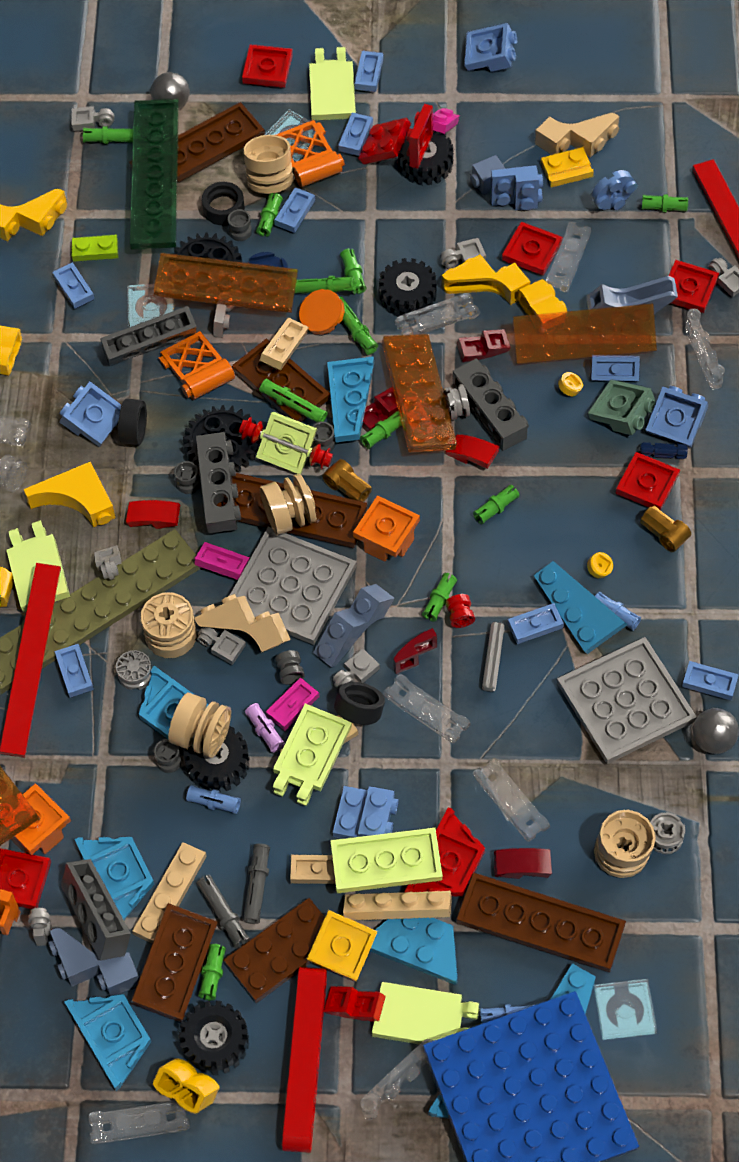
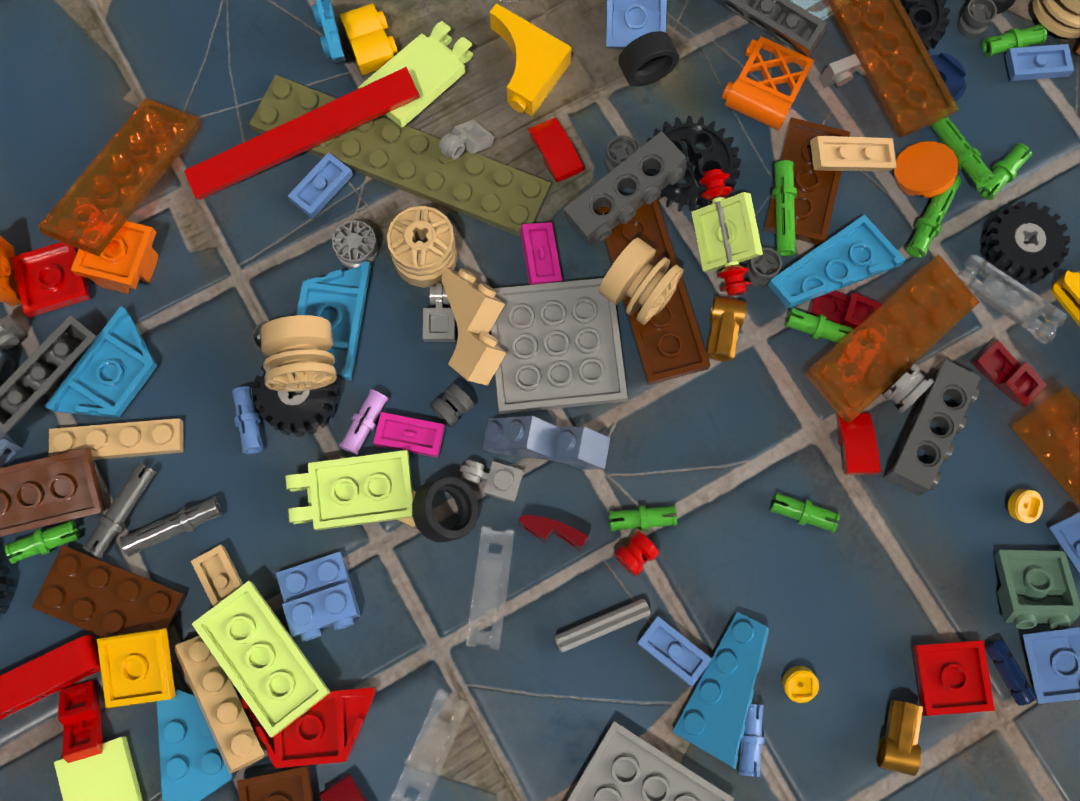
camera: 55 degrees right, 15 degrees up
orange panel [353,495,420,562] -> none

